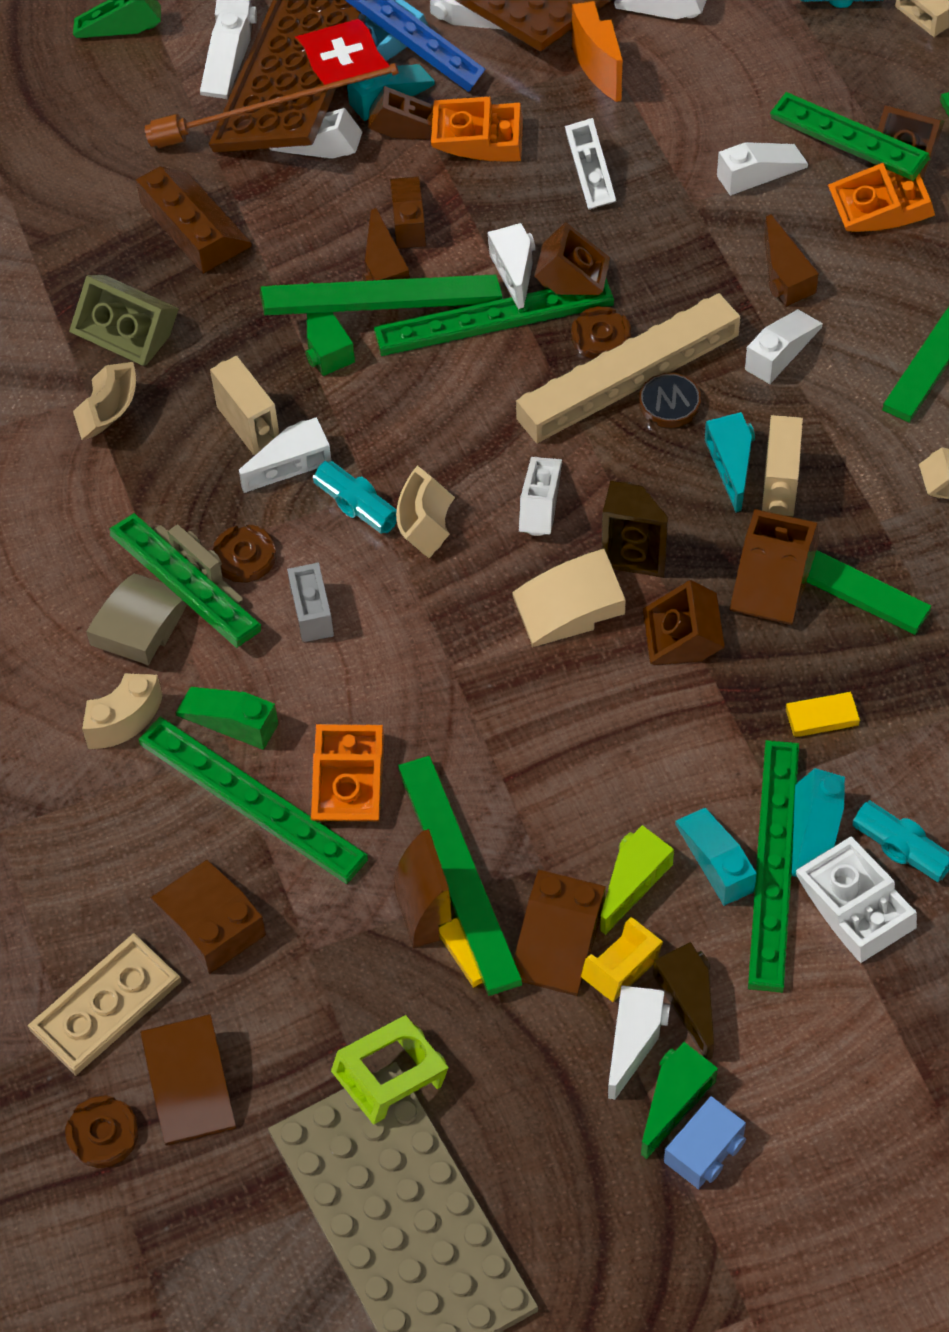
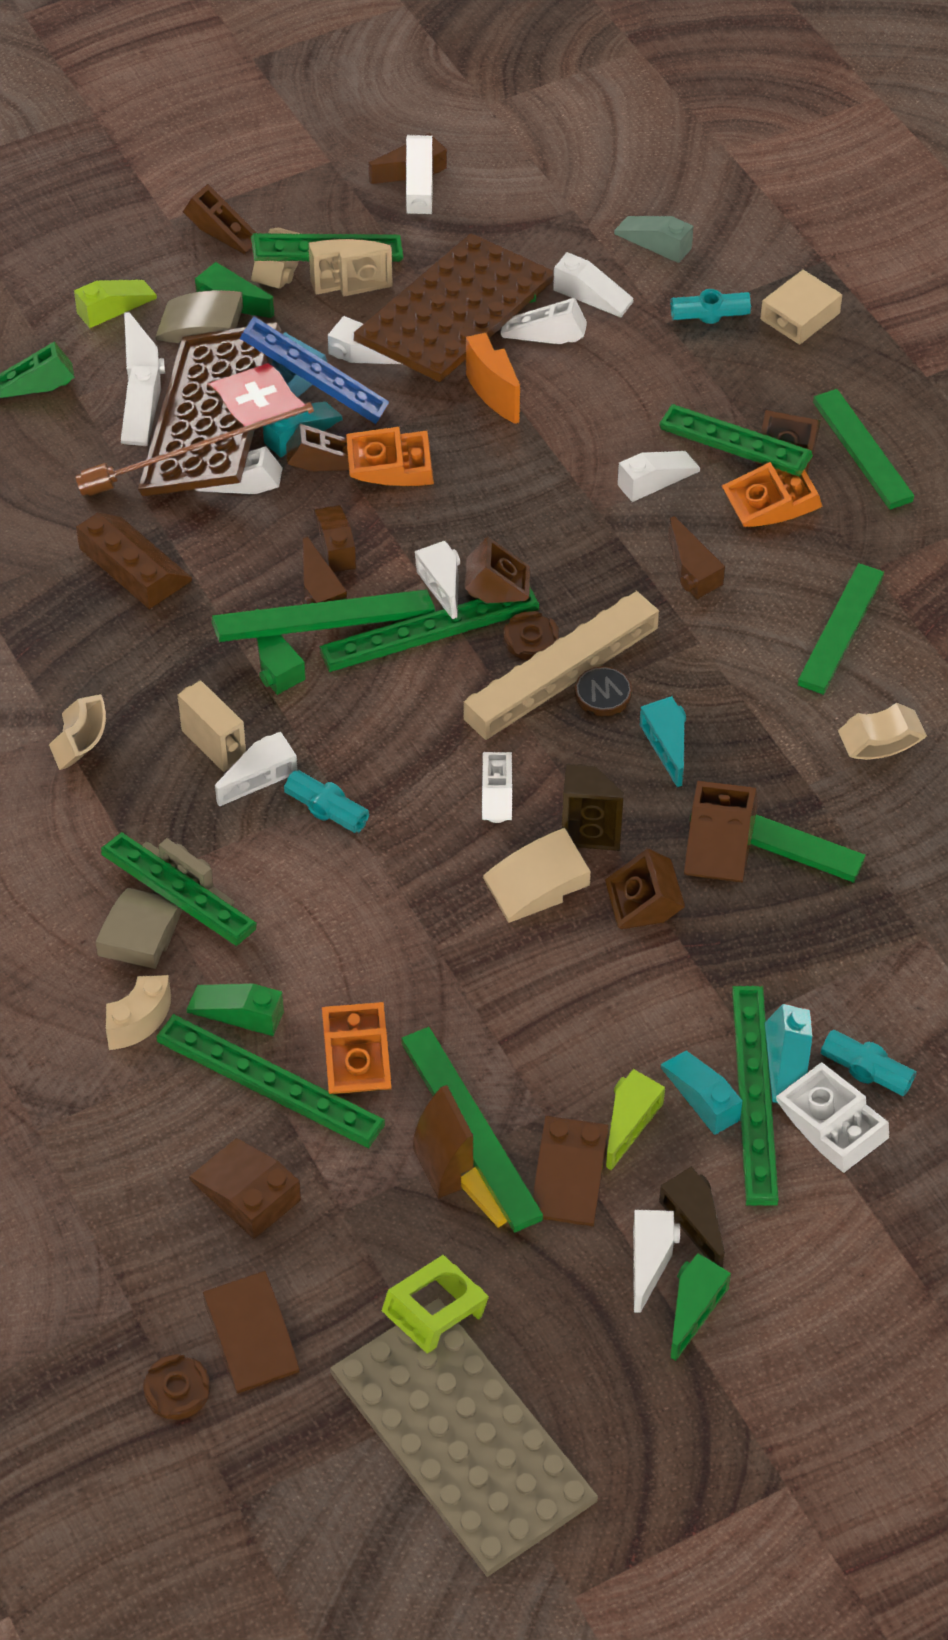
camera: 10 degrees left, 5 degrees down
tan tile [28,933,181,1076] -> none
olive slope [69,275,179,366] -> none
reddish brown tile [213,525,276,583] -> none
light grey panel [287,563,334,642] -> none
tan brick [396,466,455,558] -> none
white slope [565,118,617,210] -> none
yellow panel [581,917,663,1002] -> none
medium blue brick [664,1096,746,1190] -> none
white slope [745,309,823,384] -> none
tan brick [762,415,803,516] -> none
yellow tile [786,692,860,738] -> none

